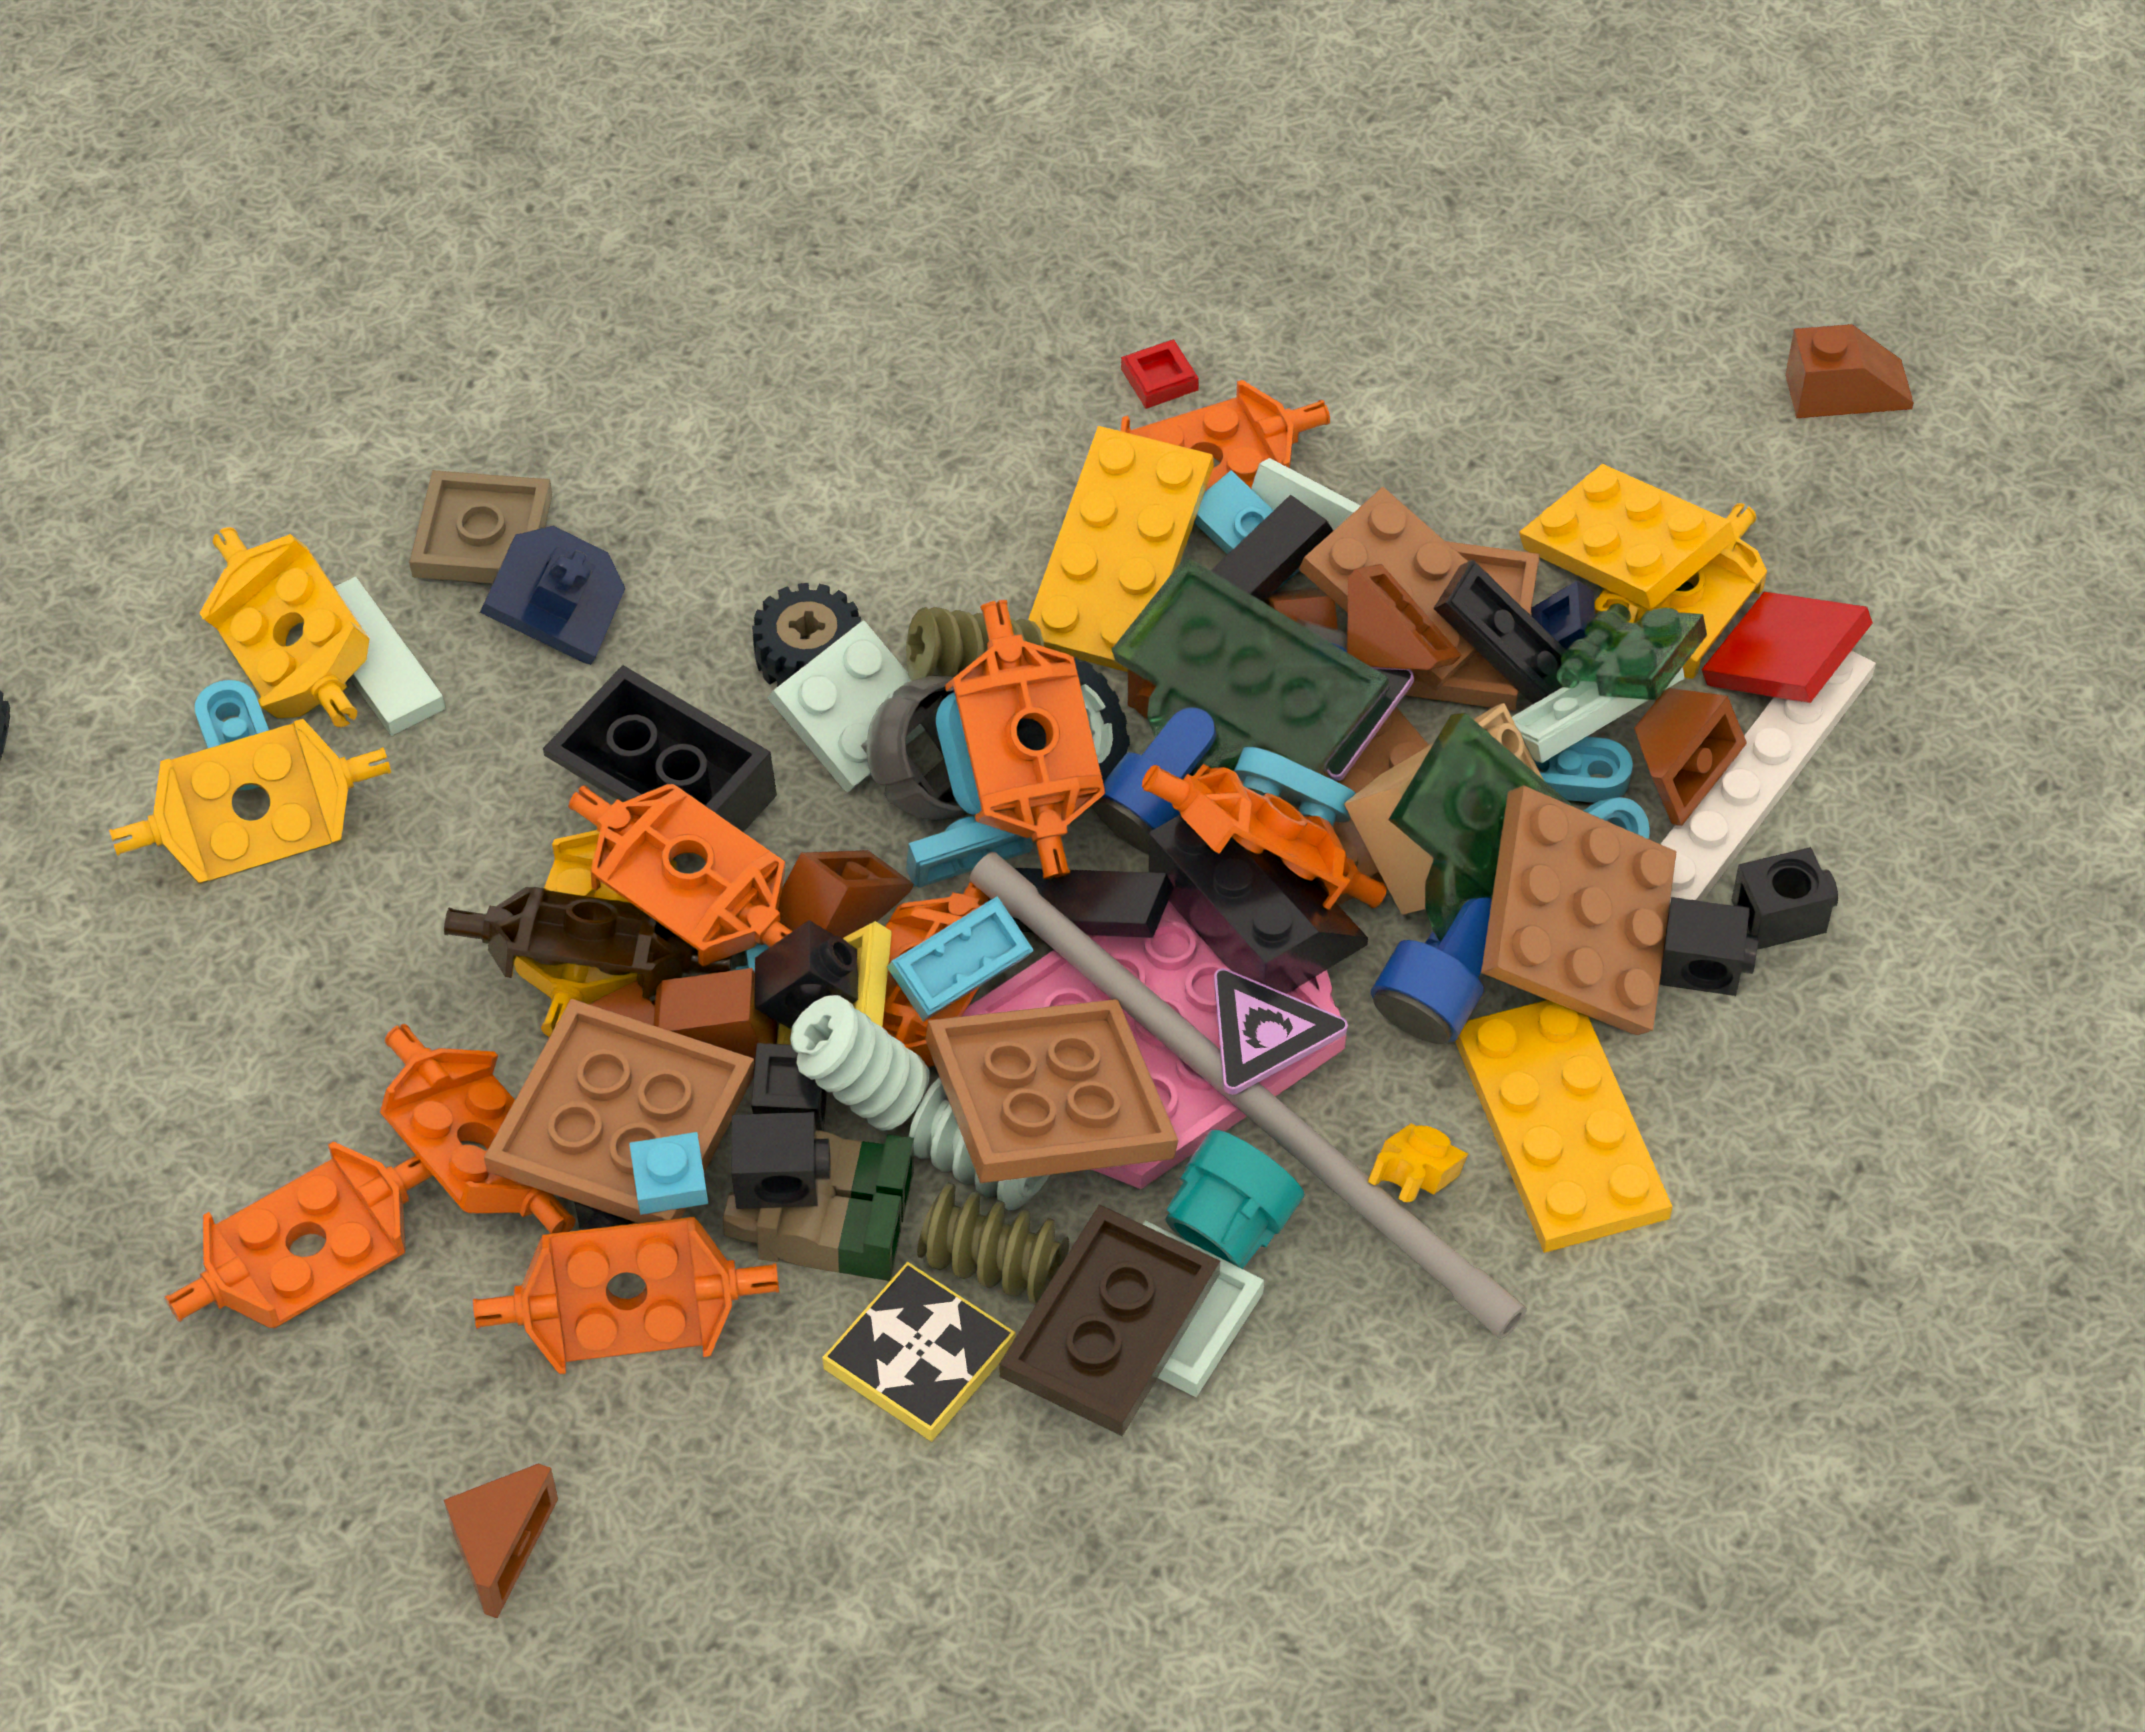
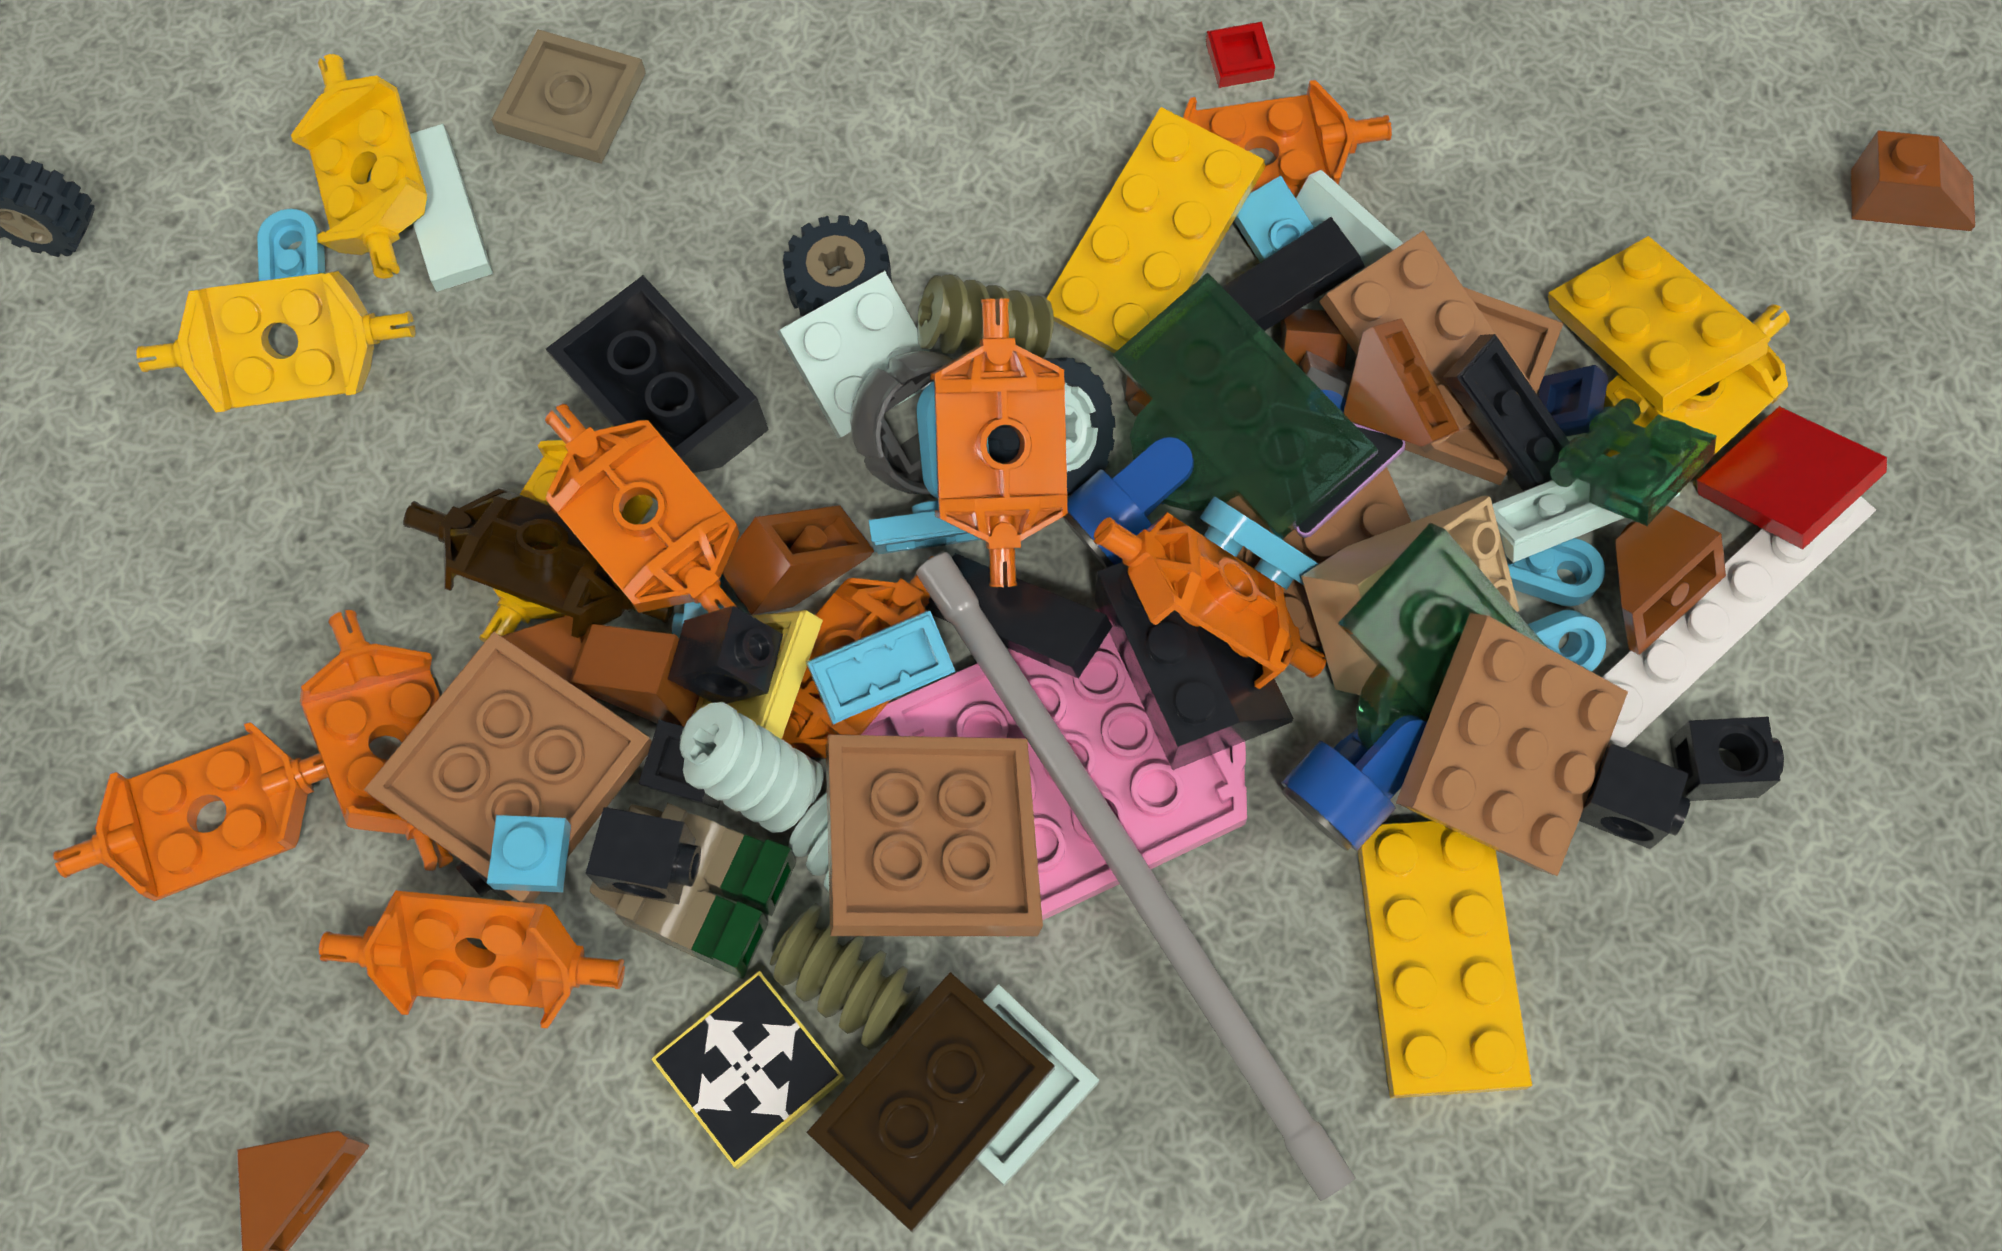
camera: 15 degrees right, 15 degrees up
dark blue piece [479,526,625,665] -> none
teal piece [1165,1130,1305,1269] -> none
black piece [1214,968,1348,1095] -> none
yellow plate [1368,1123,1468,1202] -> none

